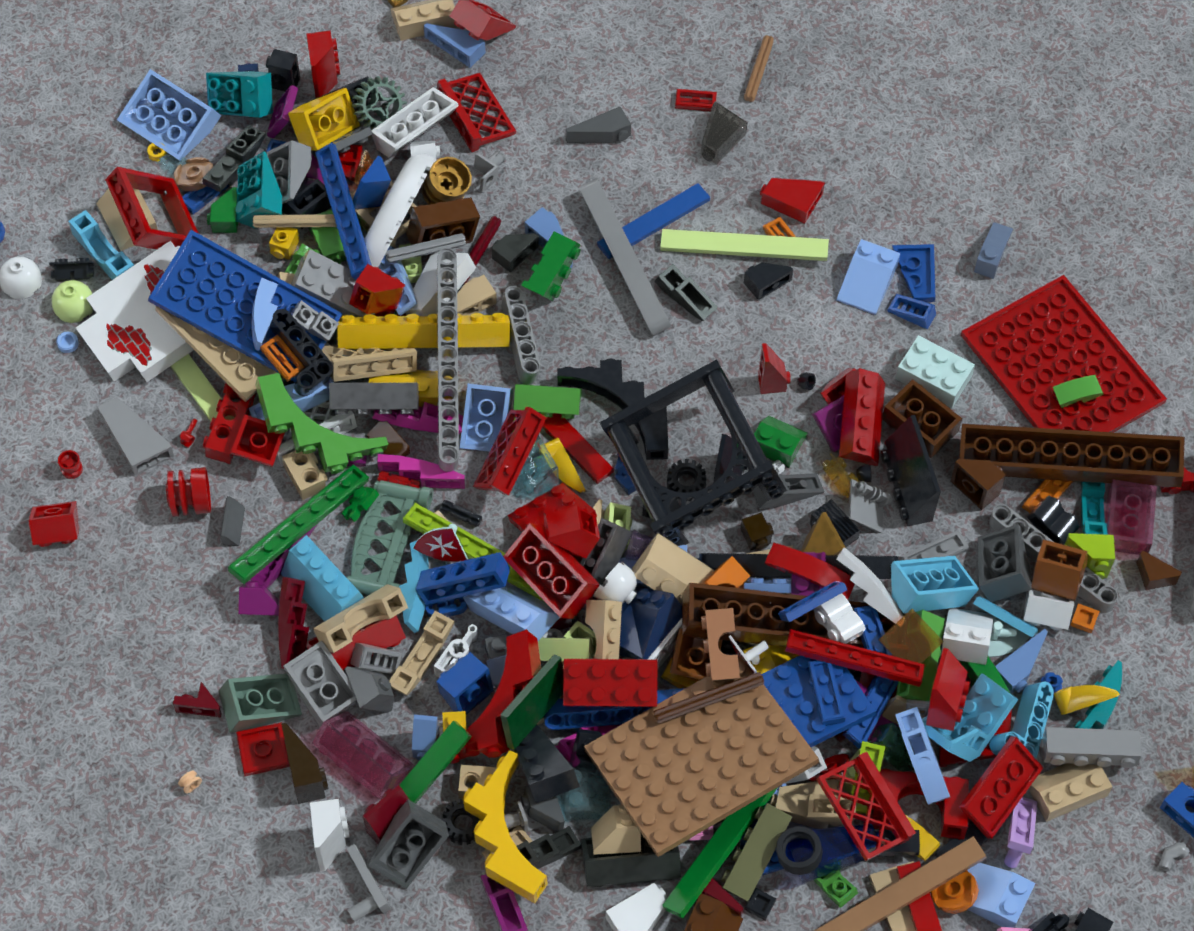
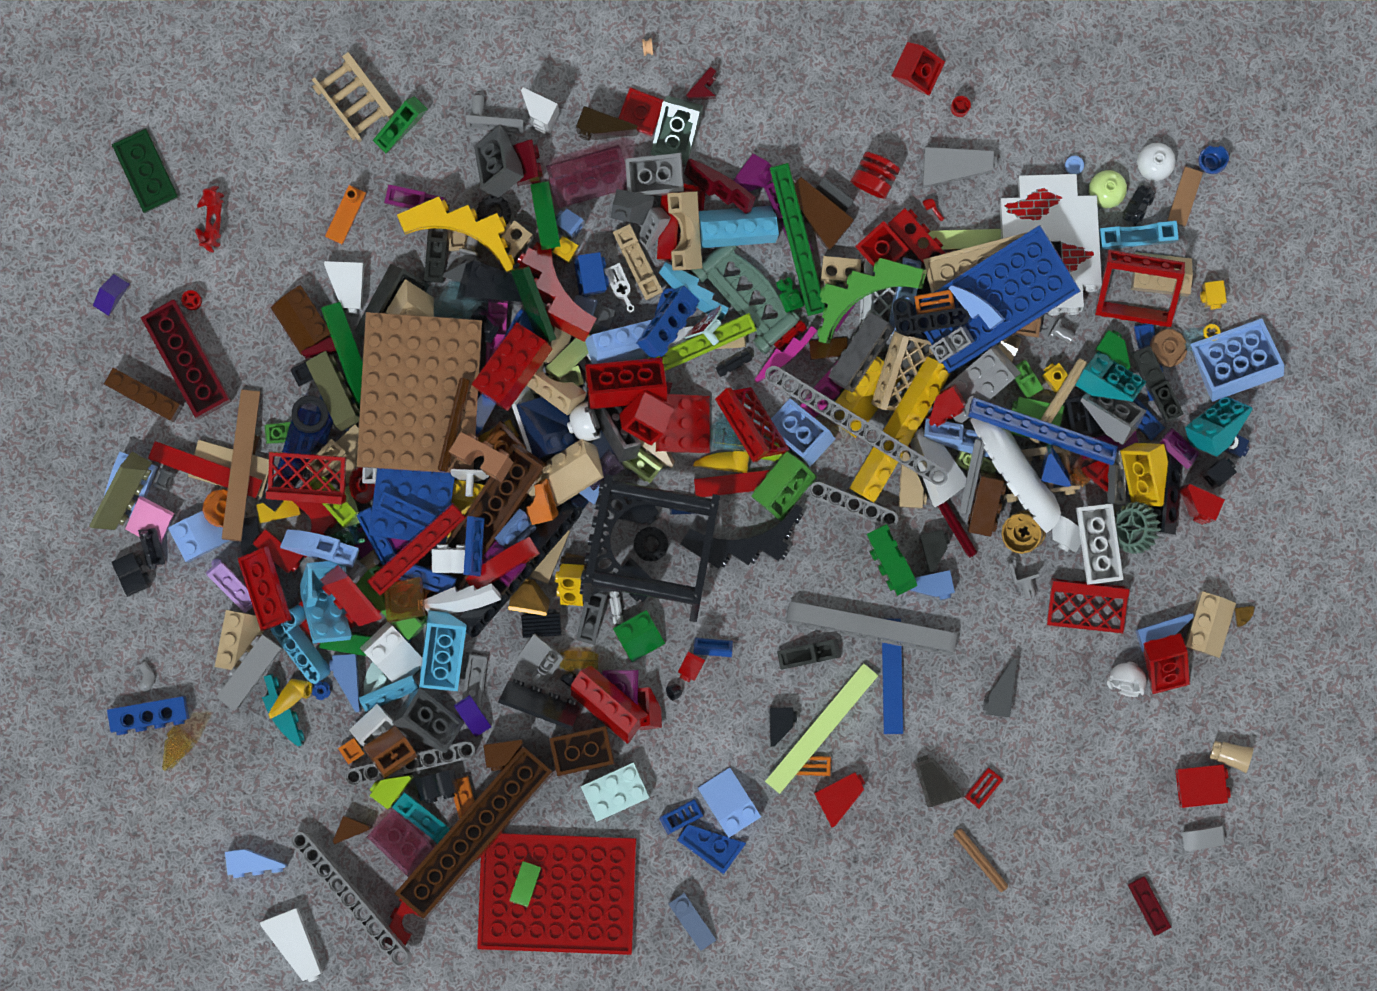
camera: 125 degrees right, 25 degrees up
none -> dark purple slope [454,695,491,737]
none -> yellow brick [555,564,584,606]
none -> blue tile [693,638,733,657]
none -> reddish brown slope [793,177,854,251]
none -> white cylinder [1107,661,1147,697]
none -> medium nougat tile [1167,166,1203,227]
none -> yellow brick [1200,280,1227,310]

